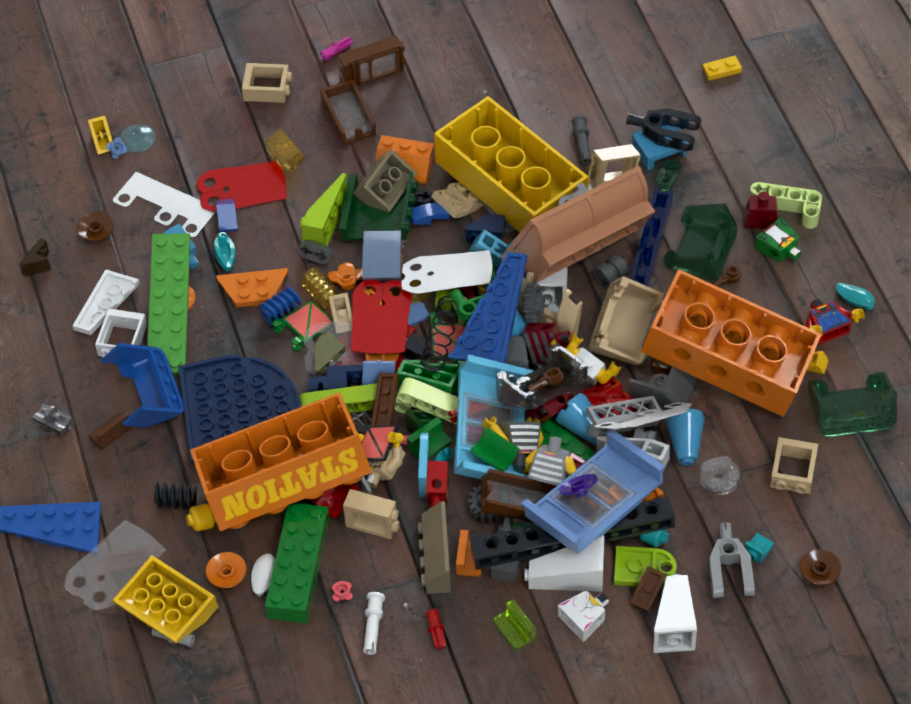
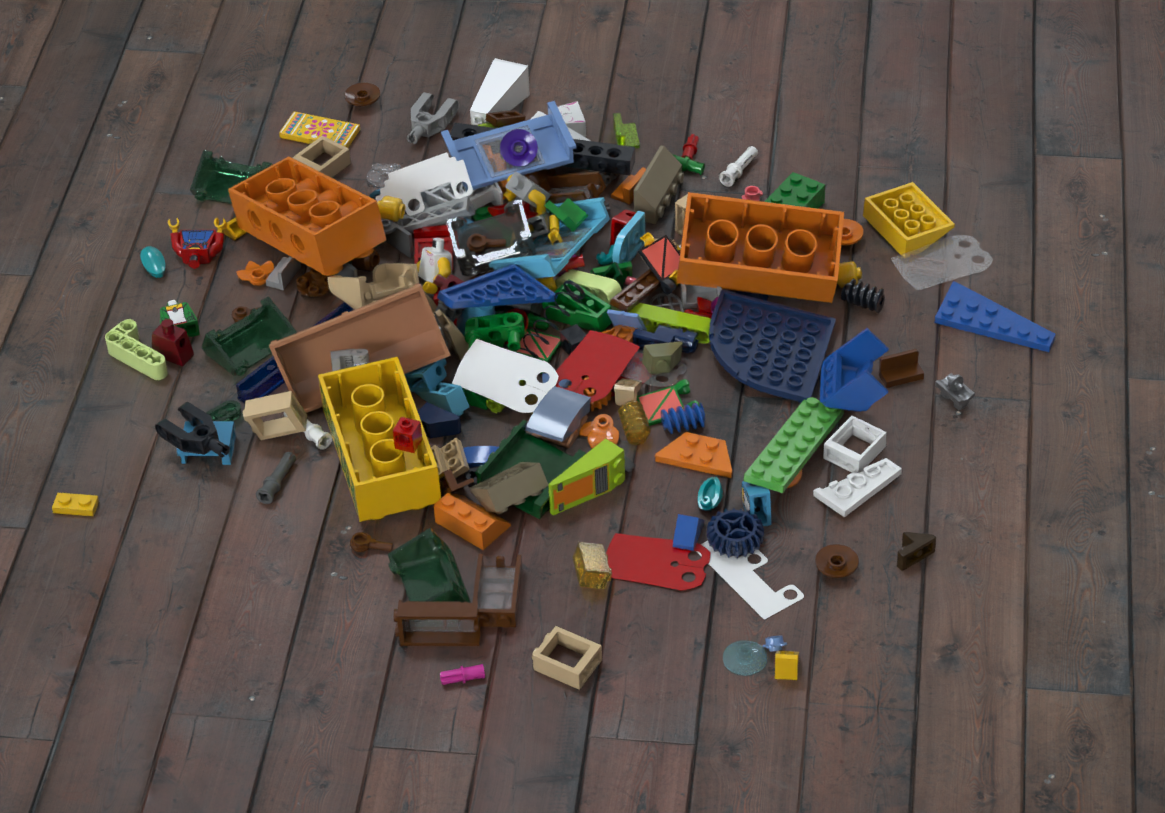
camera: 155 degrees left, 10 degrees down
teal bracket [744,533,774,564] -> none
none -> yellow tile [279,111,360,148]
none -> yellow head [377,196,406,222]
none -> clear green windscreen [388,528,471,622]
none -> red brick [393,417,423,453]
none -> reddish brown panel [439,469,474,497]
none -> green pin [671,153,705,175]
none -> dark blue gear [706,507,764,559]

